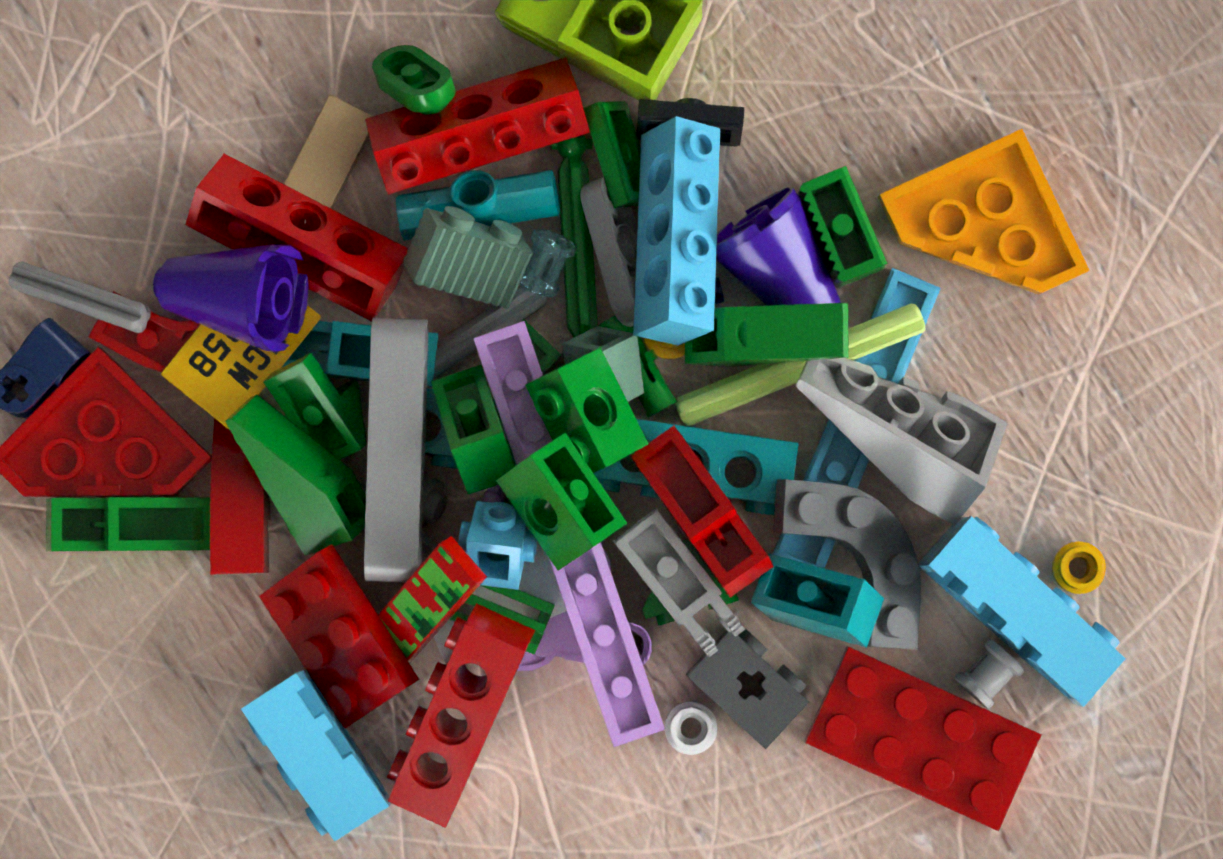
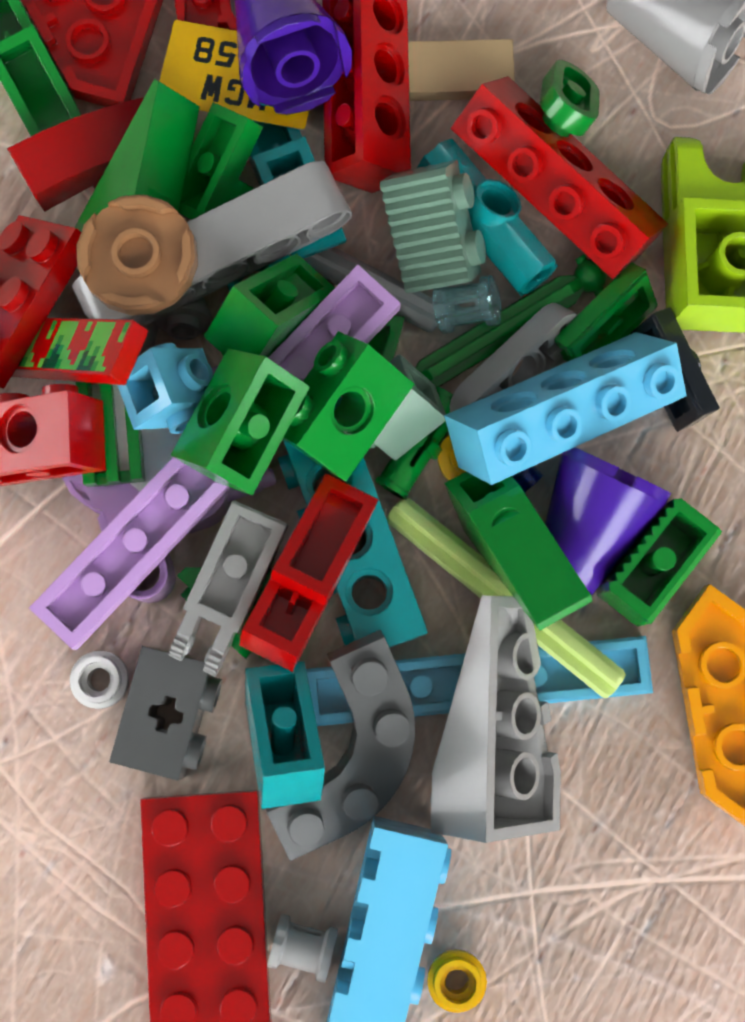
camera: 60 degrees right, 5 degrees down
none -> medium nougat tile [77,194,198,316]

